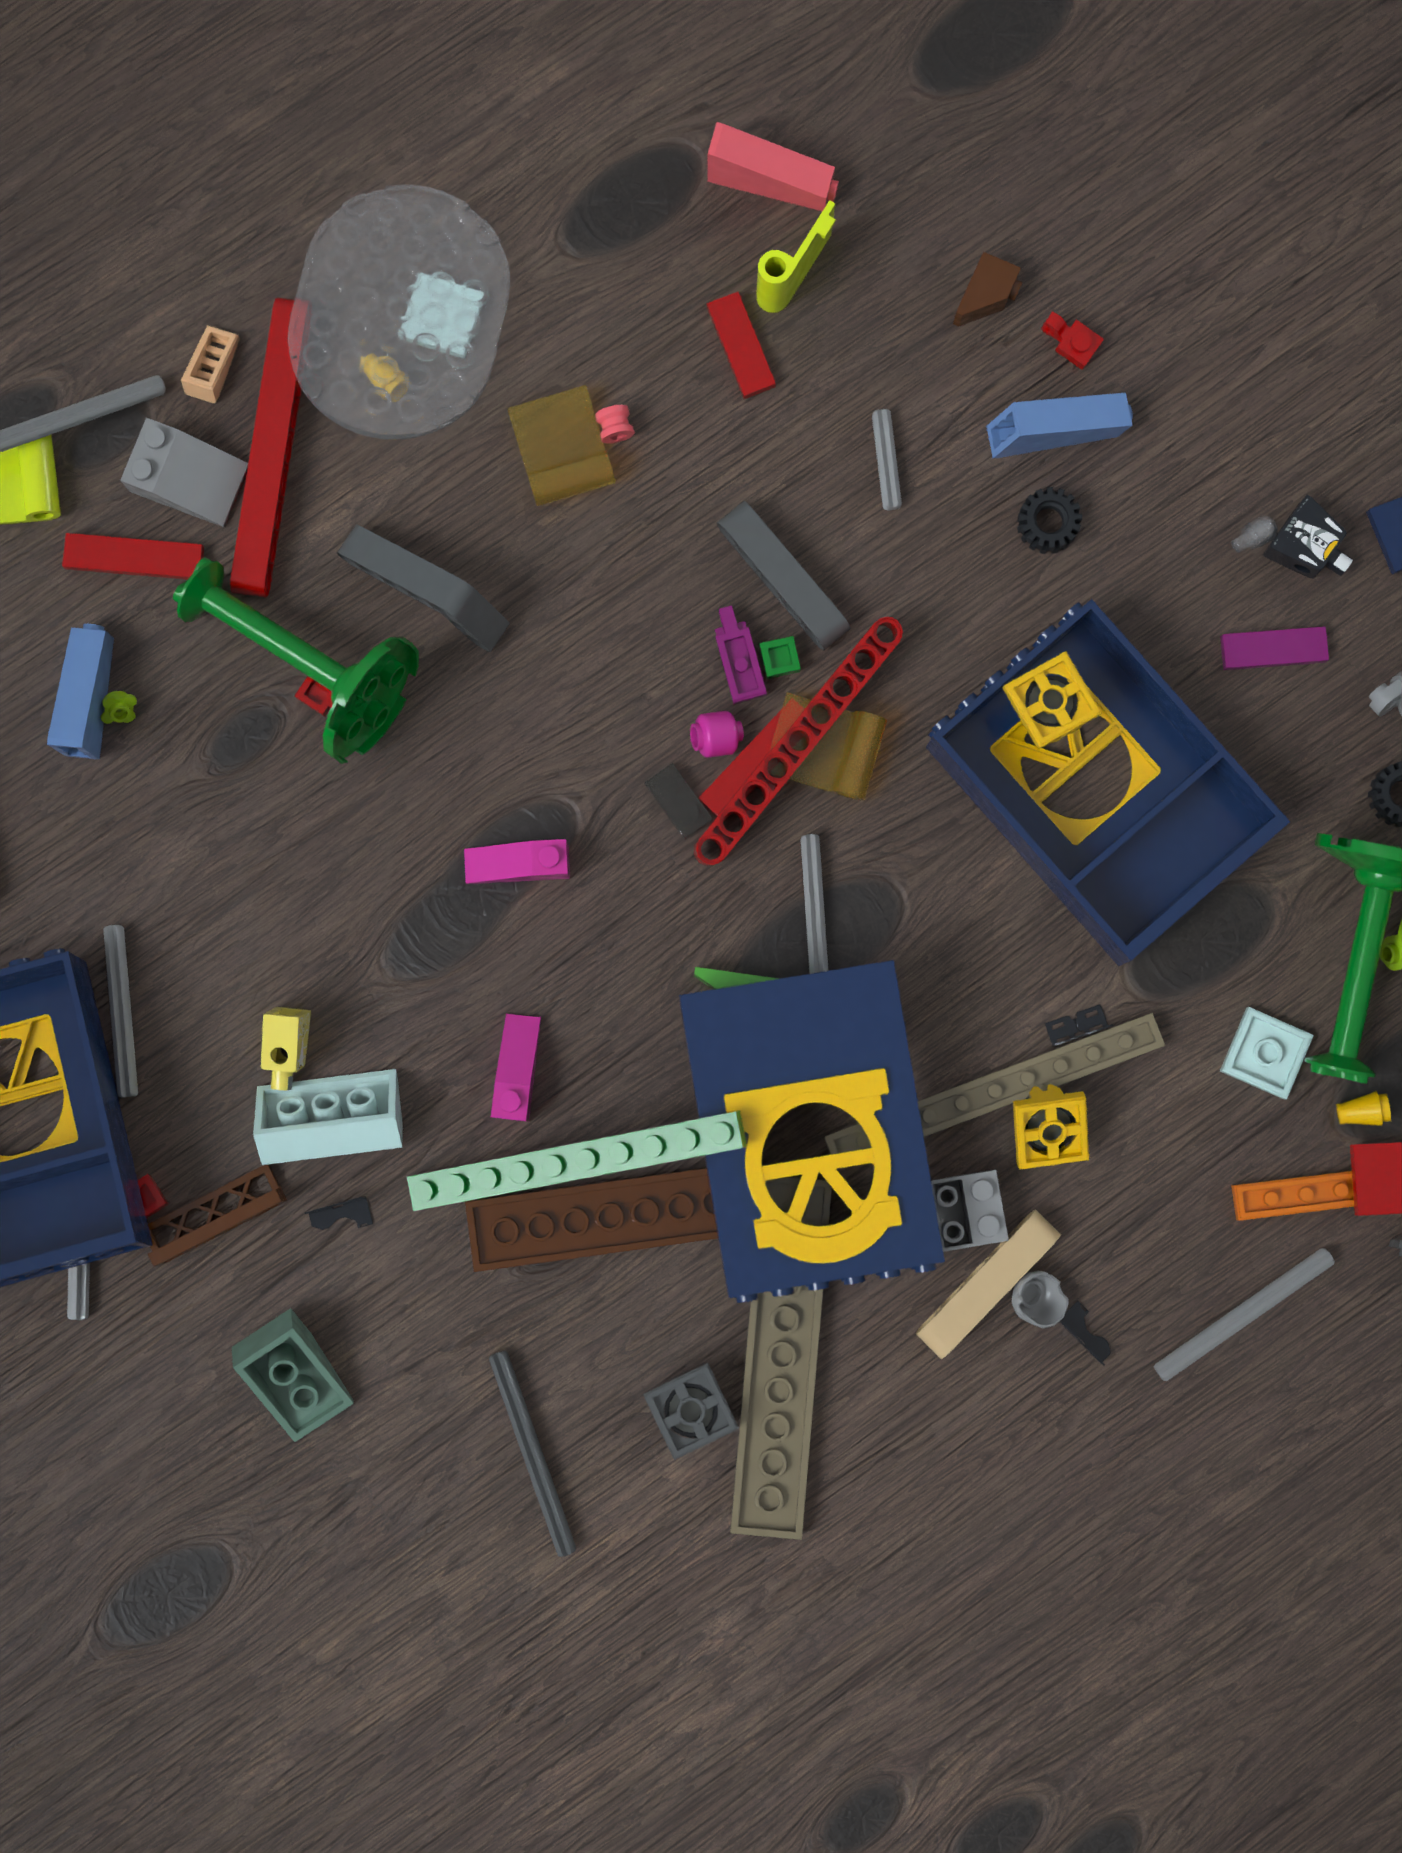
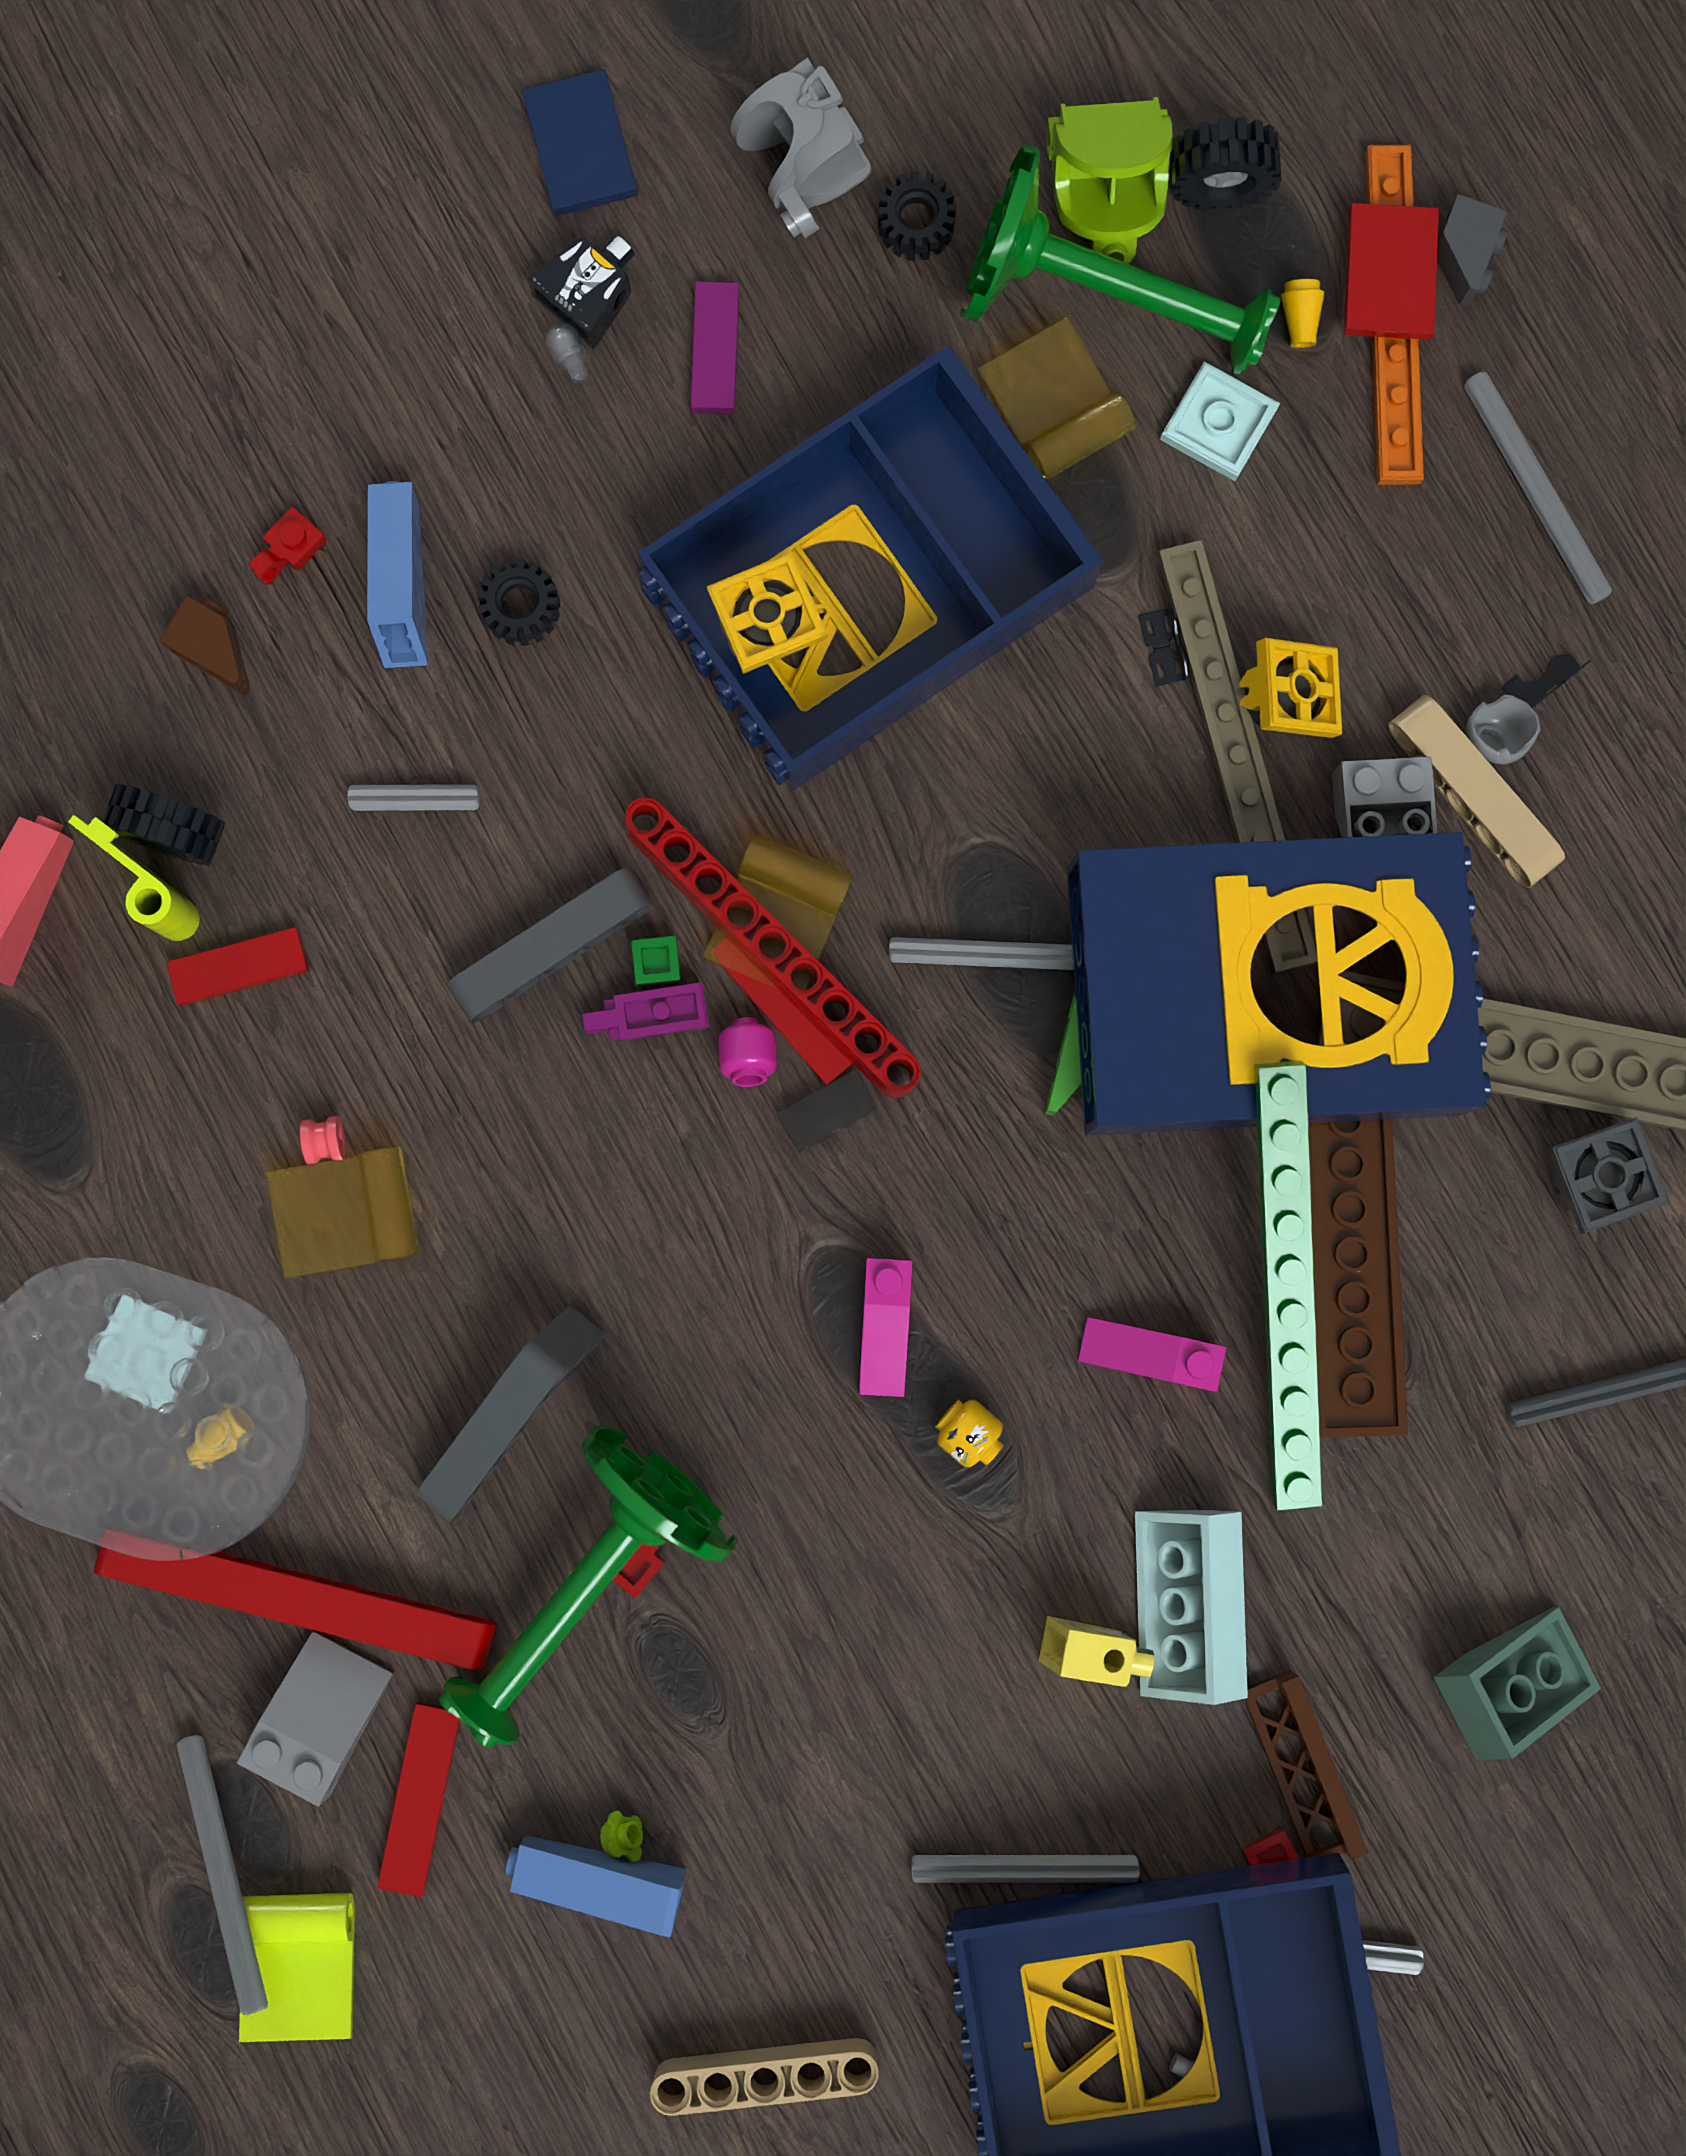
camera: 85 degrees left, 0 degrees up
light nougat slope [181,325,240,403] -> none
black piece [305,1196,373,1230] -> none
none -> black wheel [102,783,225,866]
none -> yellow head [935,1399,1004,1468]
none -> clear yellow door [977,317,1136,480]

